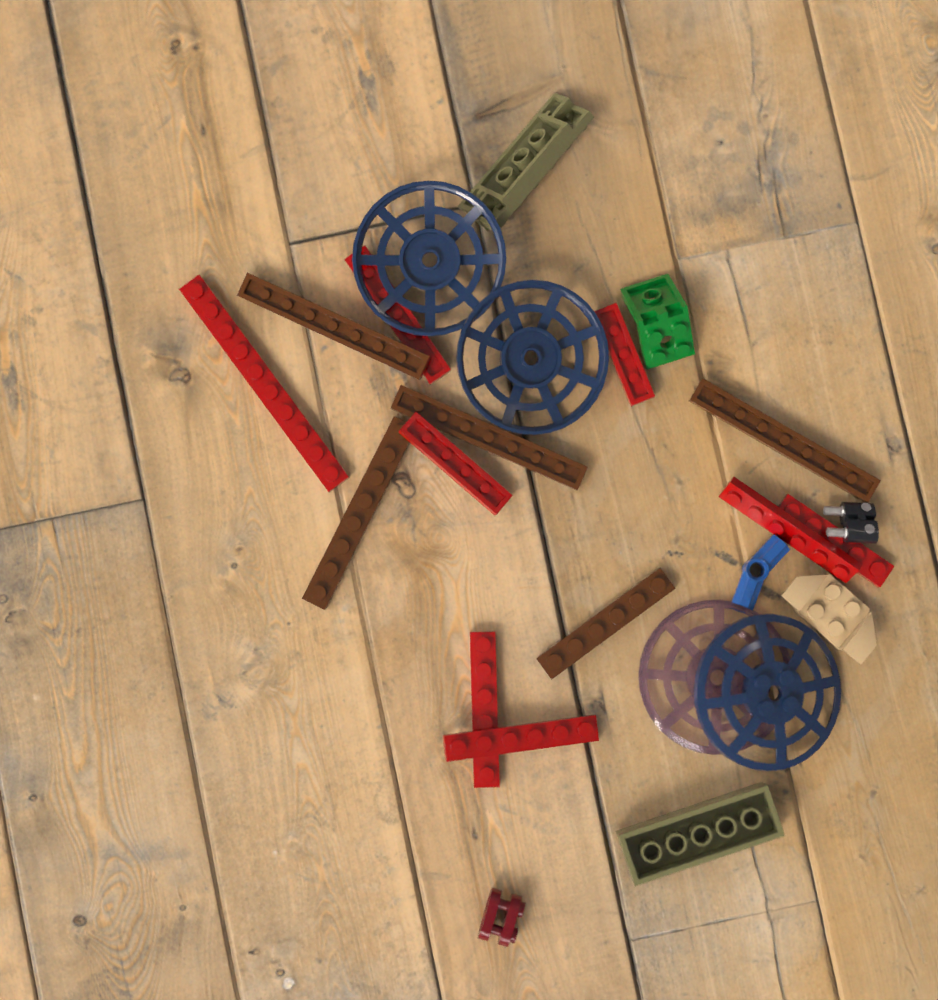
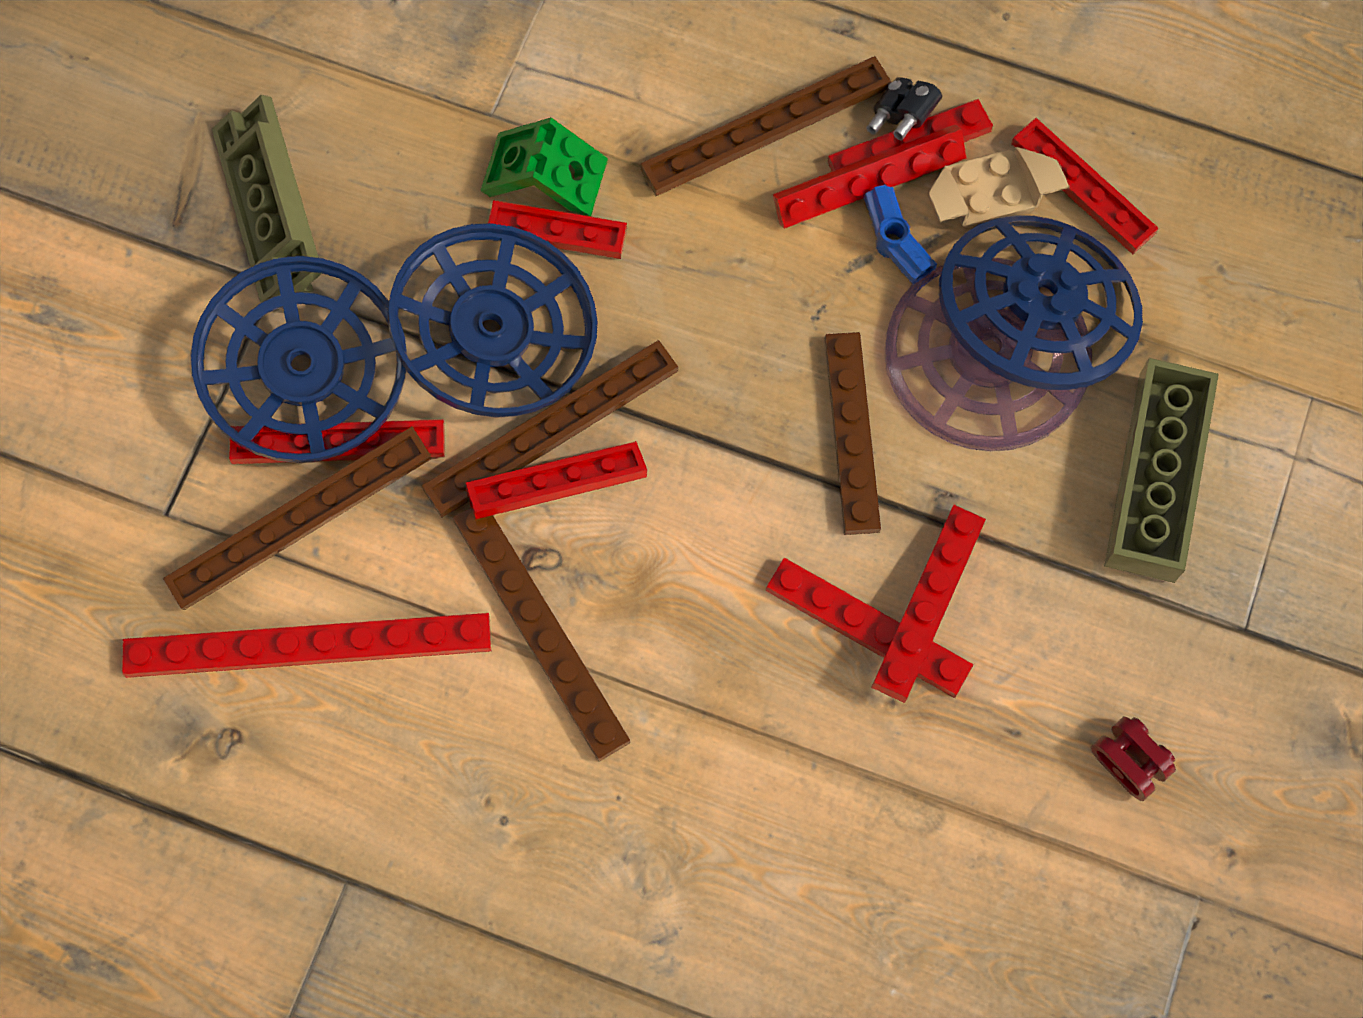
camera: 65 degrees left, 15 degrees down
none -> red plate [1011,118,1159,255]

